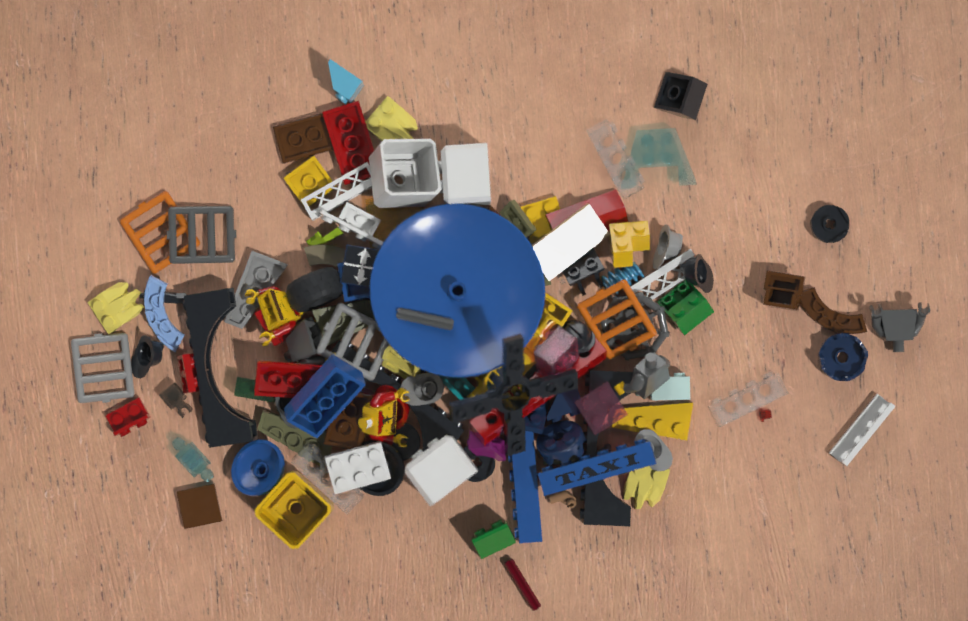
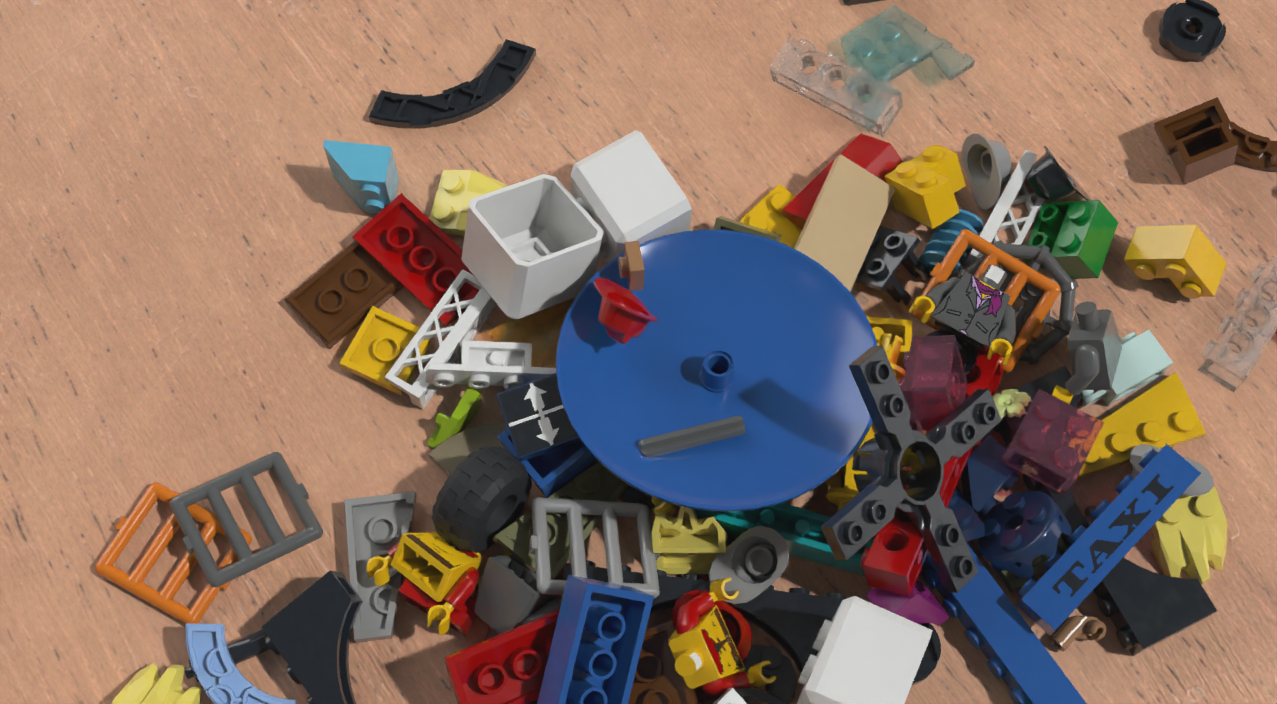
camera: 30 degrees left, 20 degrees down
none -> black tile [369,39,536,129]
none -> red piece [594,278,658,344]
none -> medium nougat plate [618,241,645,291]
none -> dark grey torso [909,264,1016,365]
none -> yellowish green plant [992,389,1031,419]
none -> yellow brick [1124,224,1227,299]

